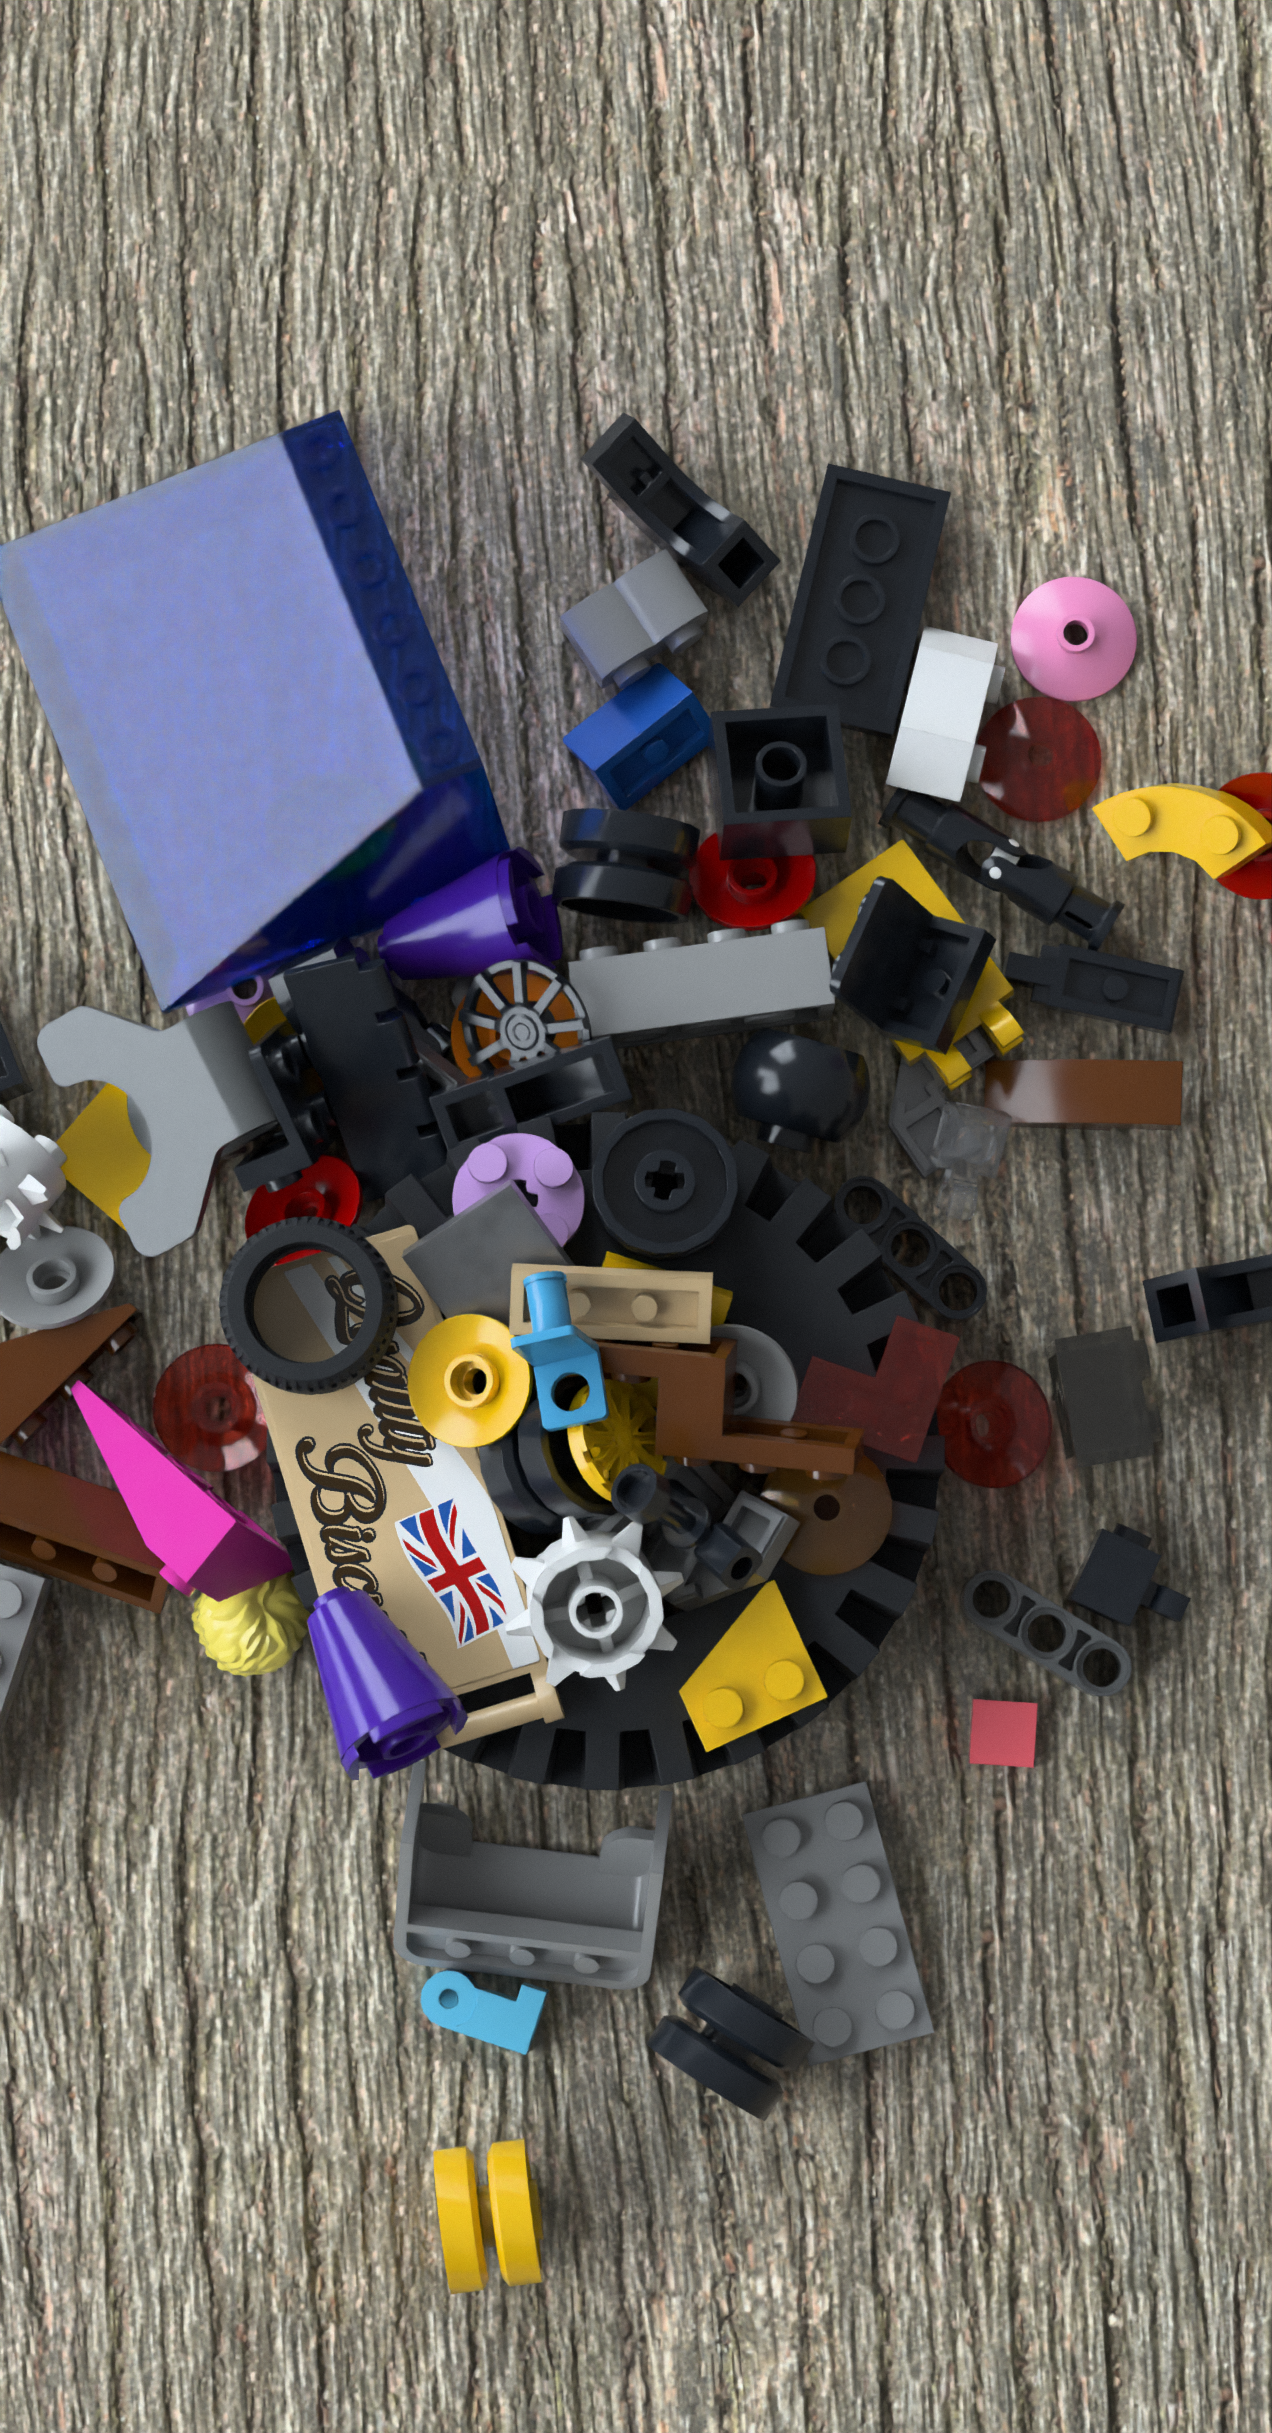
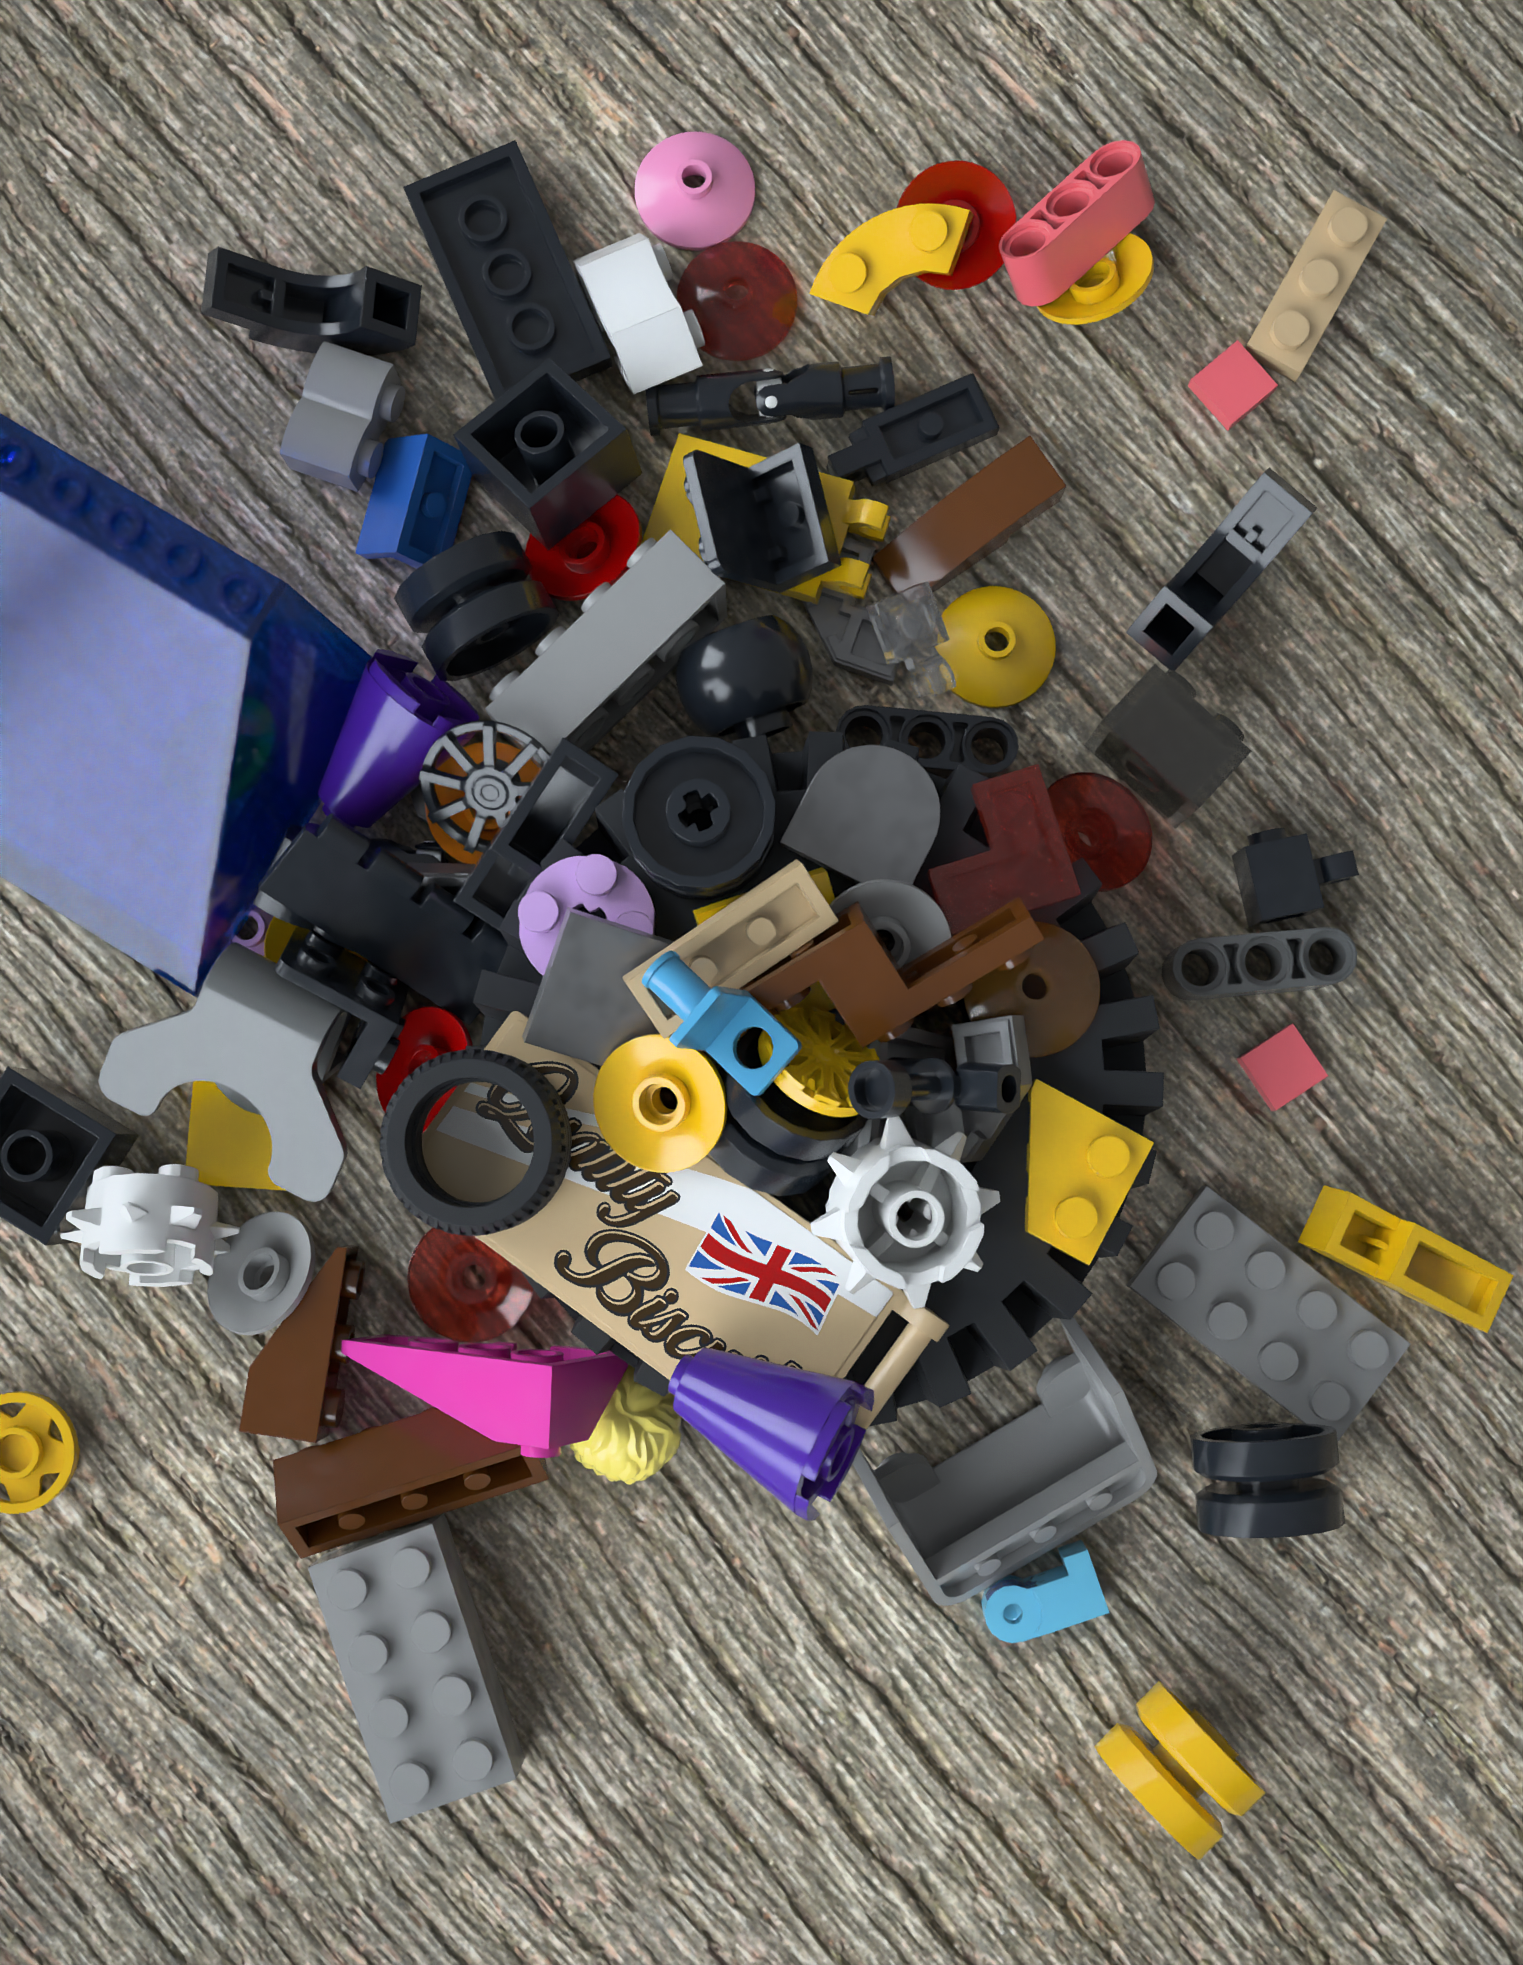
camera: 35 degrees left, 0 degrees up
none -> flat silver tile [780,745,940,884]
none -> yellow dish [932,586,1056,708]
none -> yellow slope [1298,1185,1514,1333]

